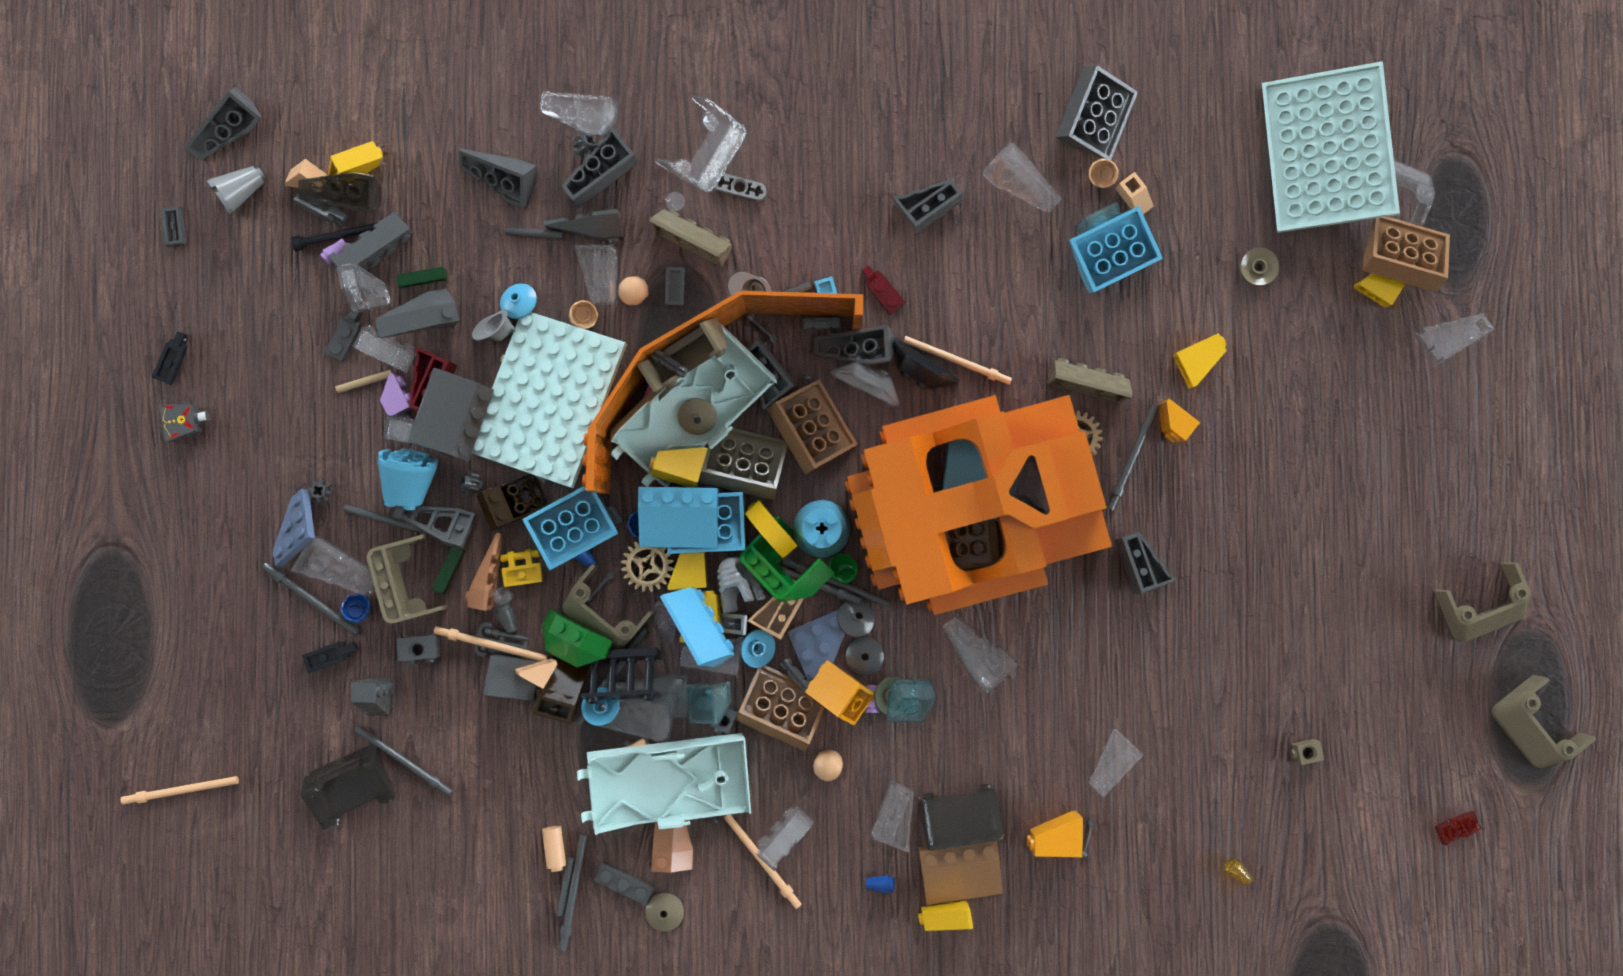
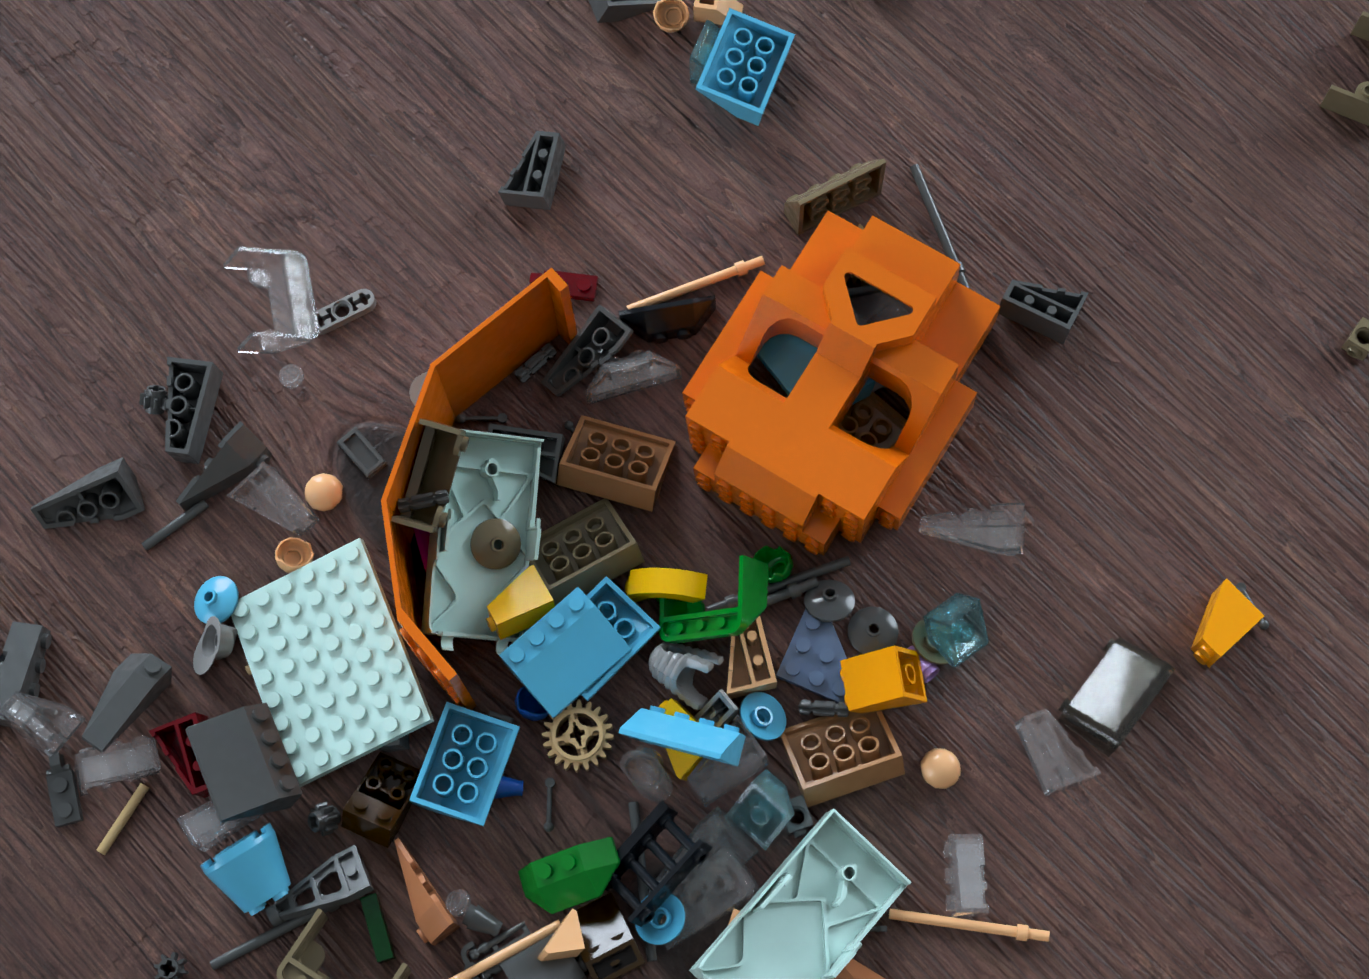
camera: 40 degrees left, 15 degrees down
lavender slope [380,373,413,419] -> none
dark green piece [396,267,448,289] -> none
yellow plate [500,549,543,587] -> none
clear wedge [539,92,619,136] -> none
dark tan windscreen [562,564,655,650] -> none
dark tan slope [649,209,733,268] -> none
yellow slope [668,552,708,590] -> none
medium azure cone [793,500,850,558] -> none
blue cone [866,875,895,894] -> none
medium nougat slope [918,835,1003,905] -> none
yellow slope [918,900,973,931] -> none
clear wedge [982,141,1062,213] -> none
clear wedge [1088,727,1144,797] -> none
light orange slope [1158,399,1200,443] -> none
yellow slope [1173,333,1227,389] -> none

